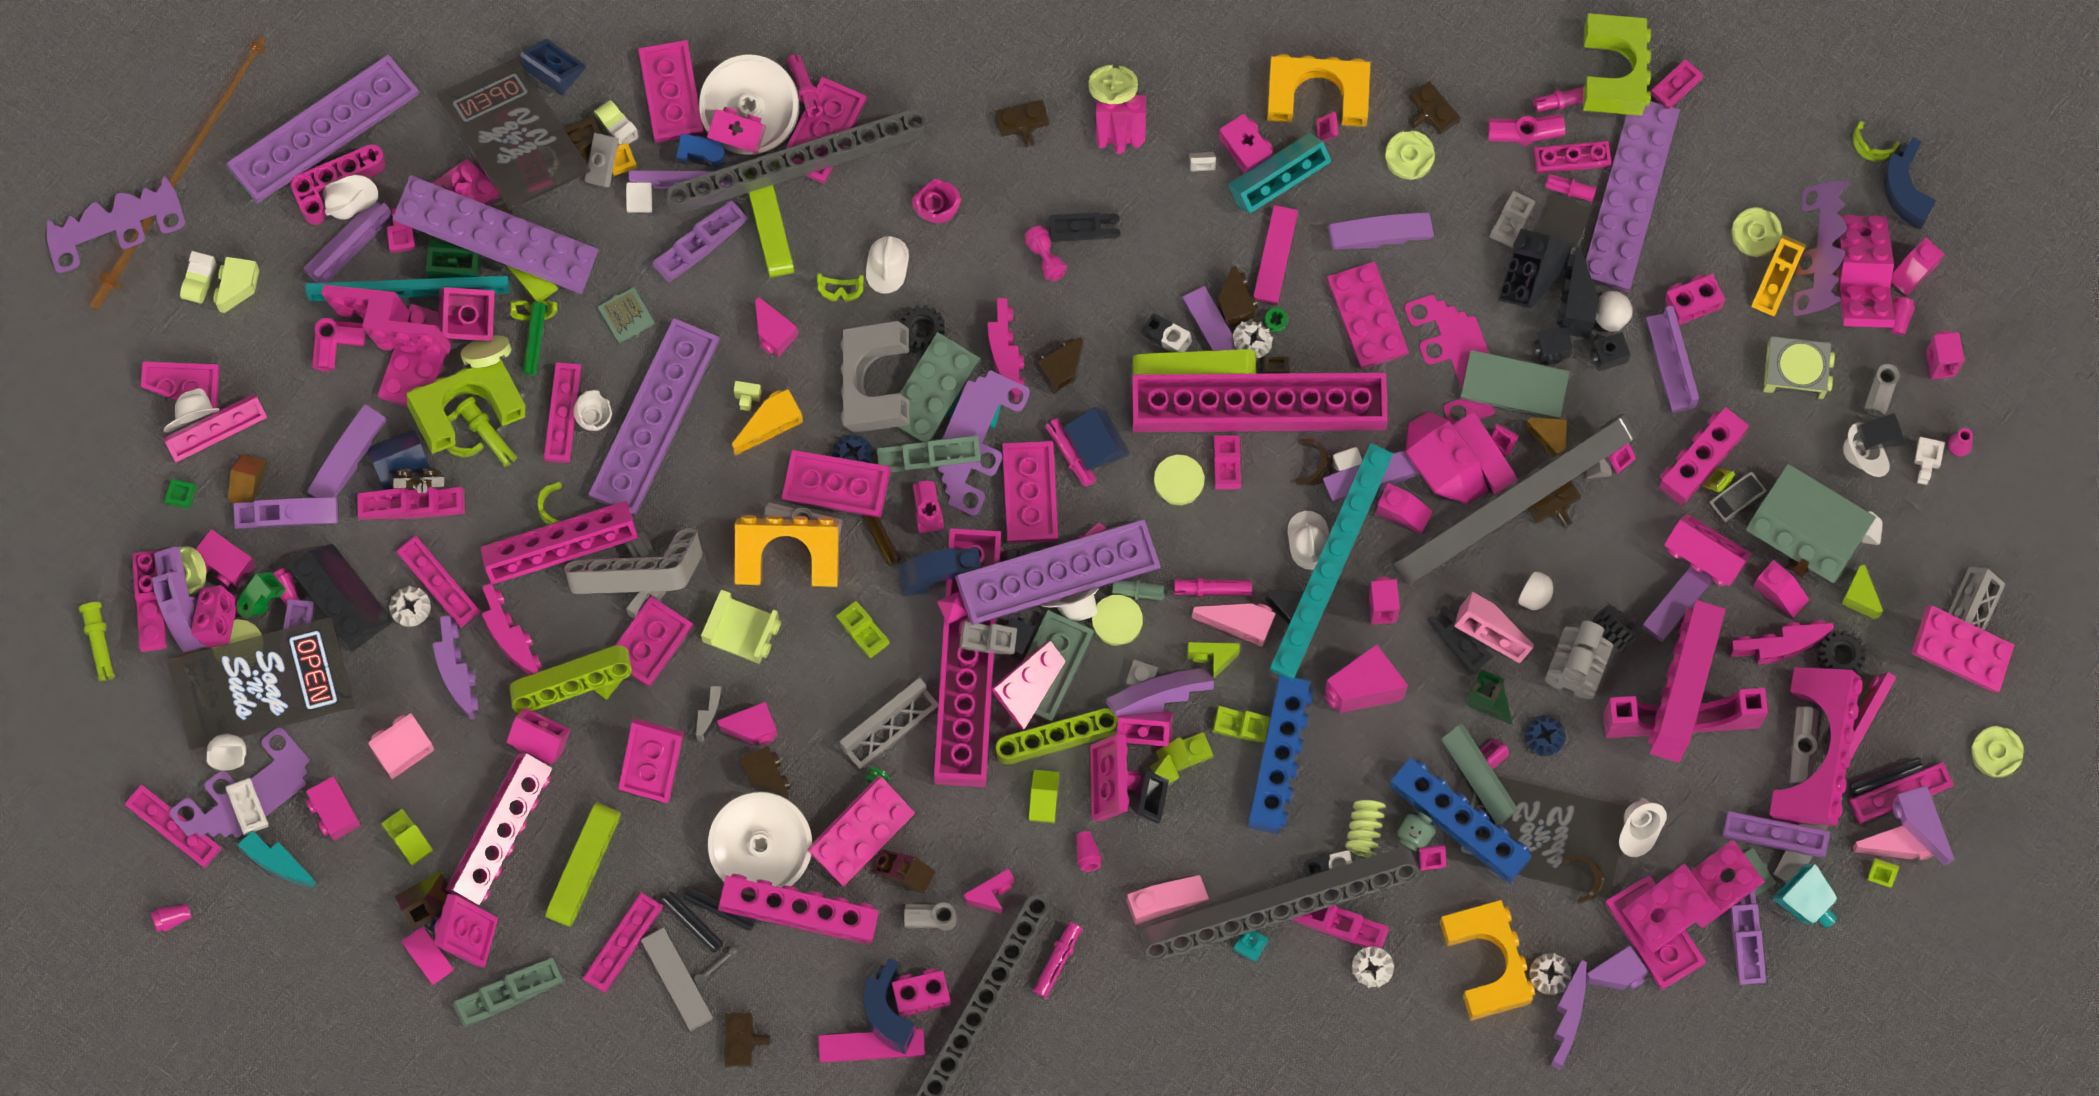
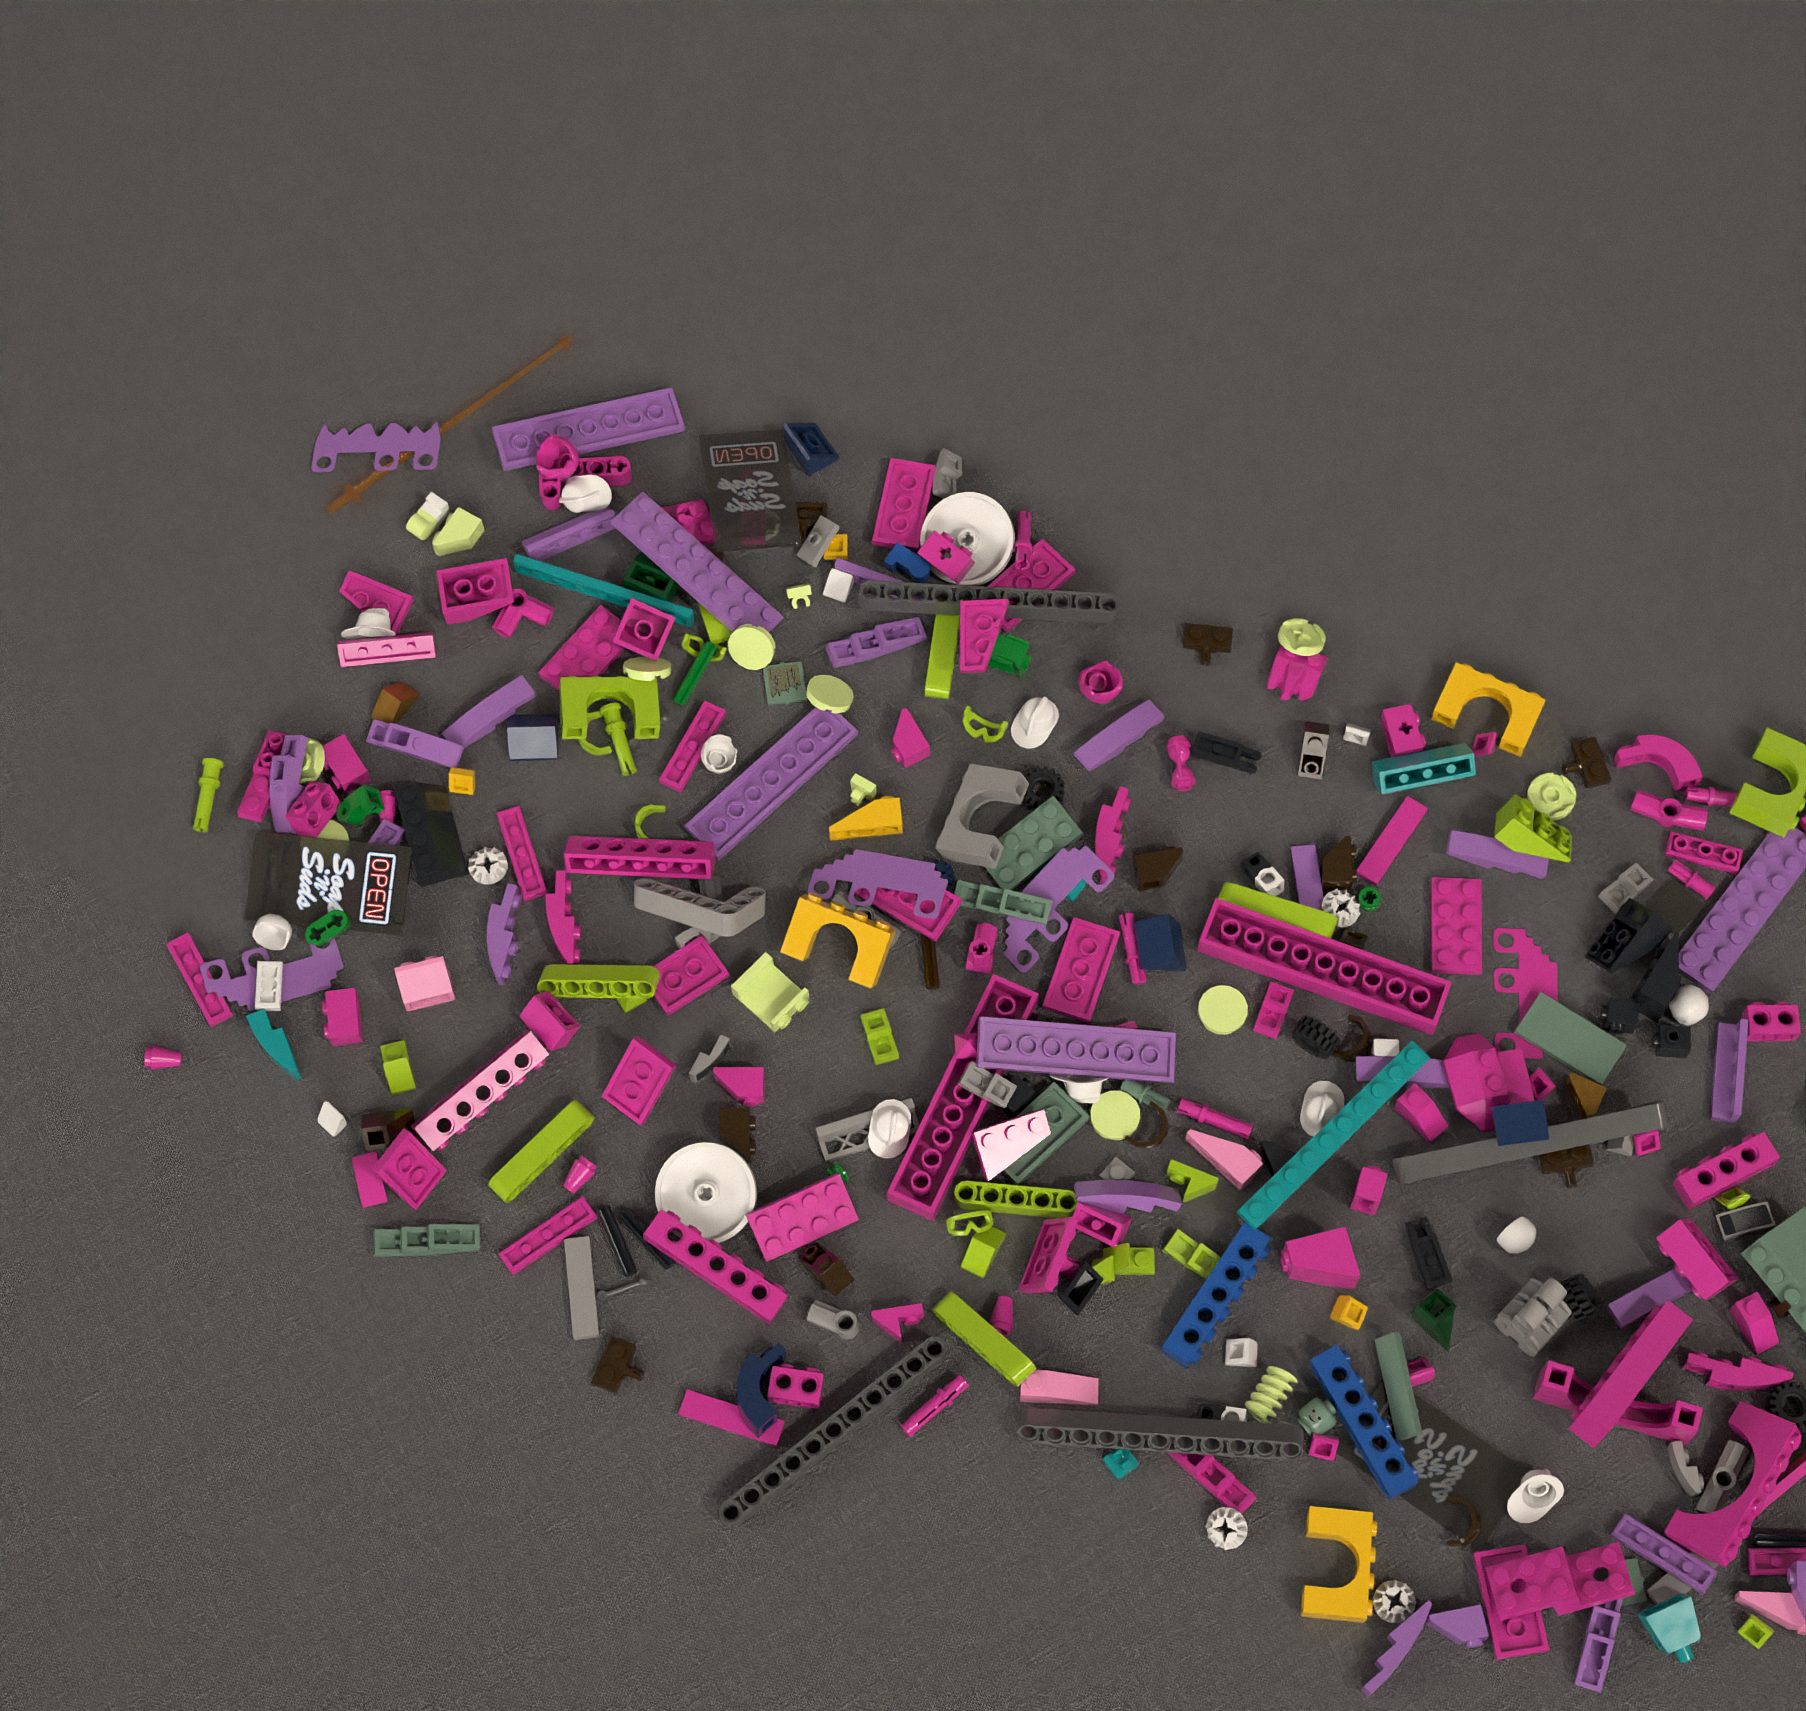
camera: 25 degrees right, 5 degrees down
green tile [164,478,197,510] -> none
dark pink bracket [322,285,451,356] -> none
dark pink slope [357,487,465,519] -> none
dark pink plate [387,208,416,253] -> none
dark brown plate [389,467,444,493] -> none
leg [594,100,638,146] -> none
dark blue arch [899,547,981,597] -> none
bright pink slope [1454,592,1534,663] -> none
dark blue gear [1524,715,1566,756] -> none
none -> green beam [305,910,350,946]
none -> white slope [318,1101,347,1137]
none -> dark pink slope [436,558,514,625]
none -> yellow plate [449,767,475,795]
none -> dark pink hair [535,434,580,479]
none -> dark pink cone [562,1155,597,1194]
none -> yellowish green tile [728,624,775,670]
none -> yellowish green tile [785,583,812,609]
none -> yellowish green tile [806,675,854,714]
none -> medium lavender piece [807,849,948,919]
none -> white piece [868,1099,911,1158]
none -> lime beam [932,1291,1036,1387]
none -> light grey slope [933,448,962,499]
none -> lime helmet [945,1210,994,1236]
none -> dark pink wing [960,599,1009,673]
none -> green piece [988,634,1032,682]
none -> medium lavender slope [1074,700,1165,772]
none -> dark brown helmet [1125,1101,1169,1149]
none -> white slope [1225,1338,1258,1367]
none -> black tyre [1291,1015,1340,1059]
none -> slope [1298,721,1330,780]
none -> yellow slope [1330,1295,1368,1330]
none -> dark blue slope [1492,1100,1549,1146]
none -> lime slope [1494,794,1572,863]
none -> dark pink arch [1613,735,1703,792]
none -> light grey slope [1667,1441,1704,1498]

